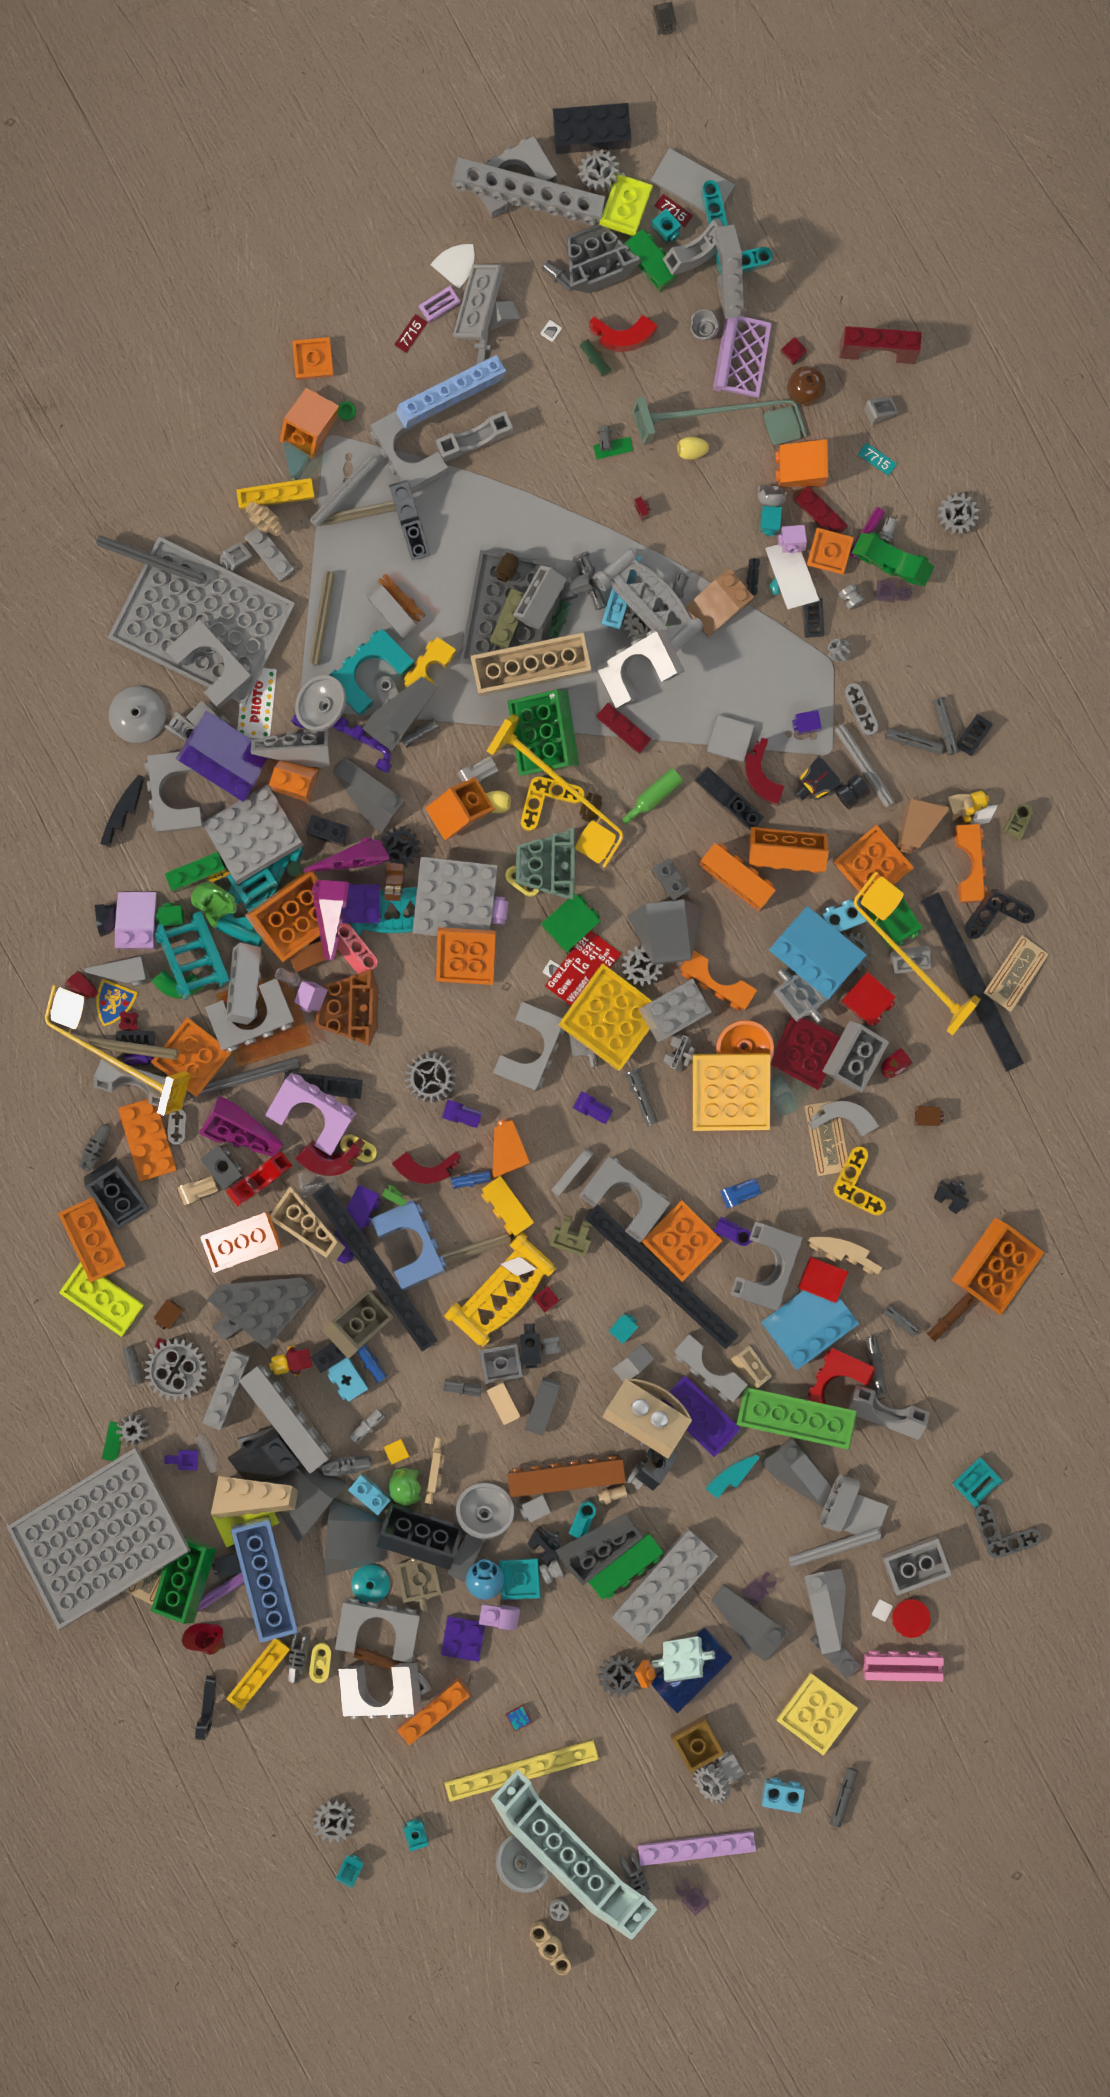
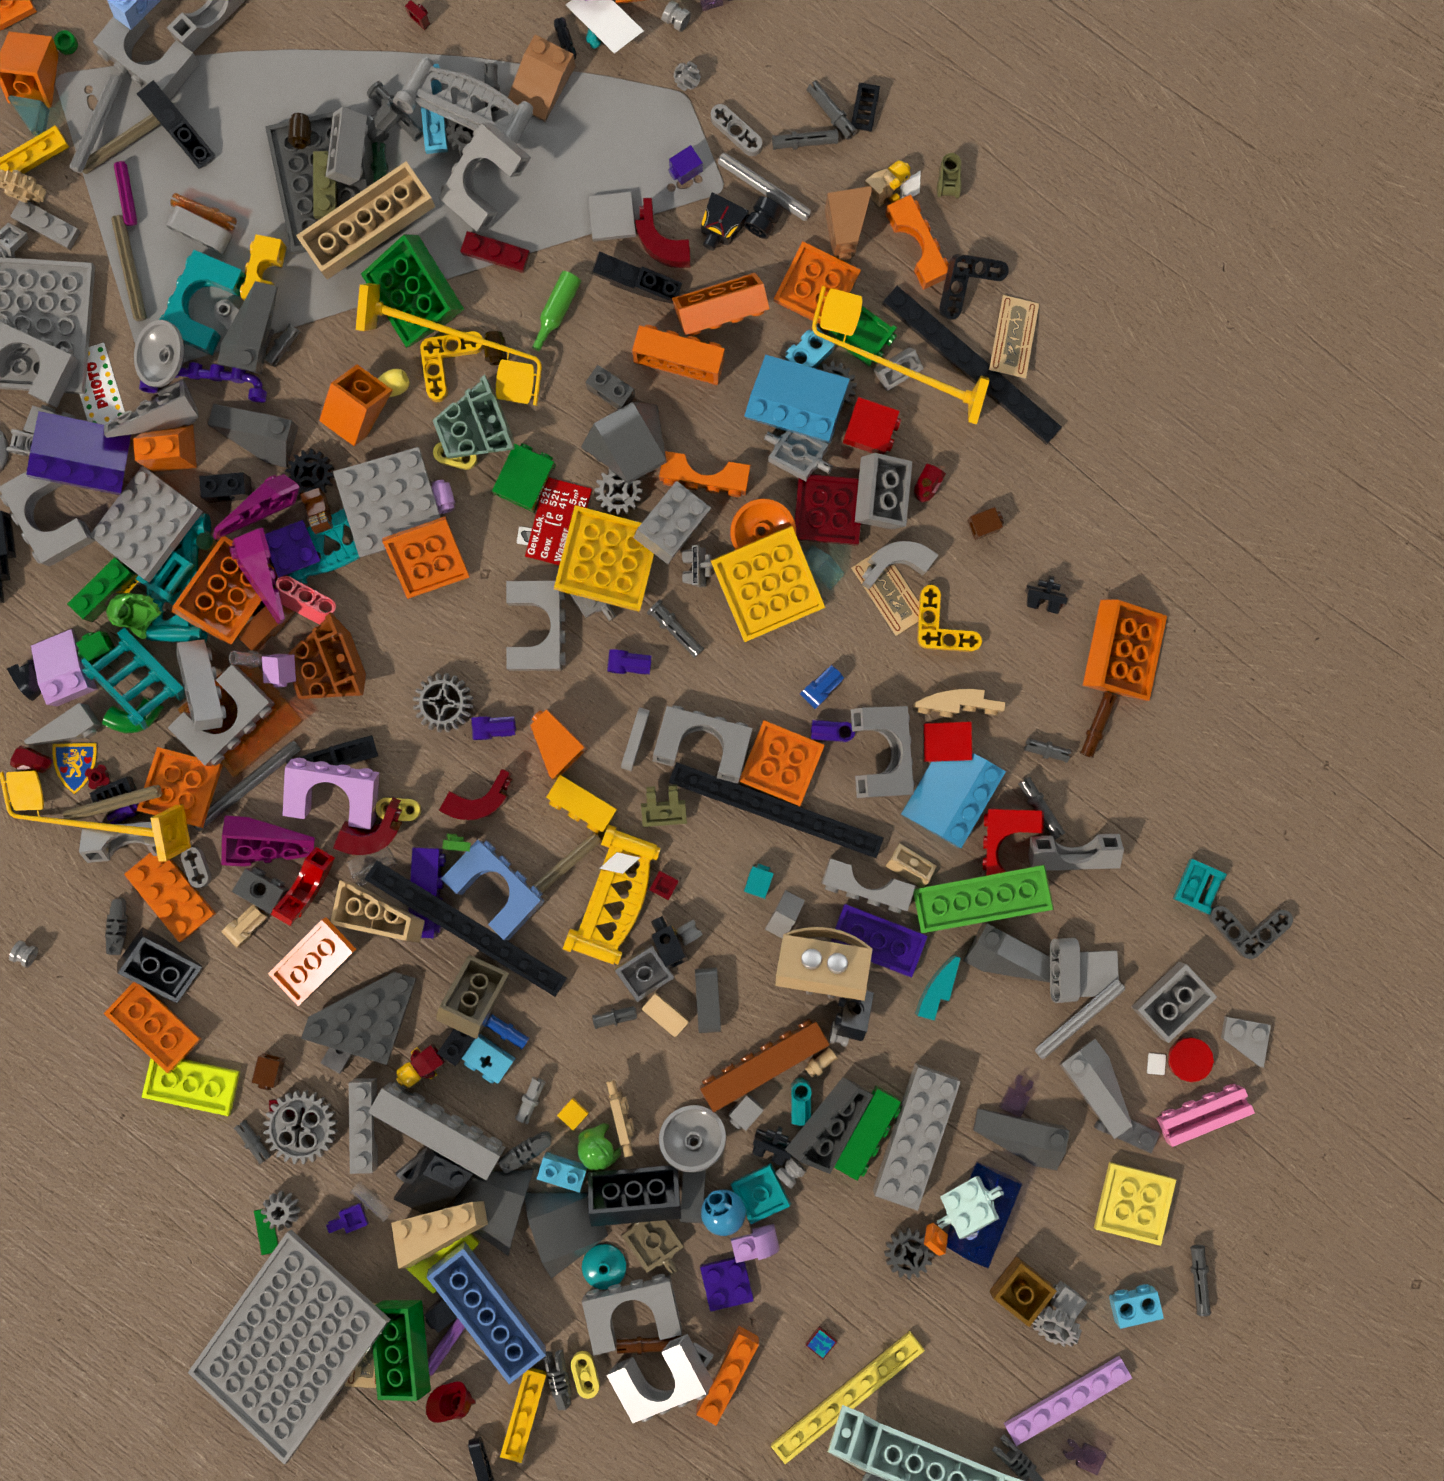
camera: 25 degrees left, 0 degrees up
blue pin [451,1170,491,1189] -> none
light grey piece [457,756,498,783] -> none
black slope [802,598,824,638] -> none
none -> light grey wheel [9,940,38,968]
none -> magenta axle [114,161,138,226]
none -> light grey wing [1221,1016,1271,1068]

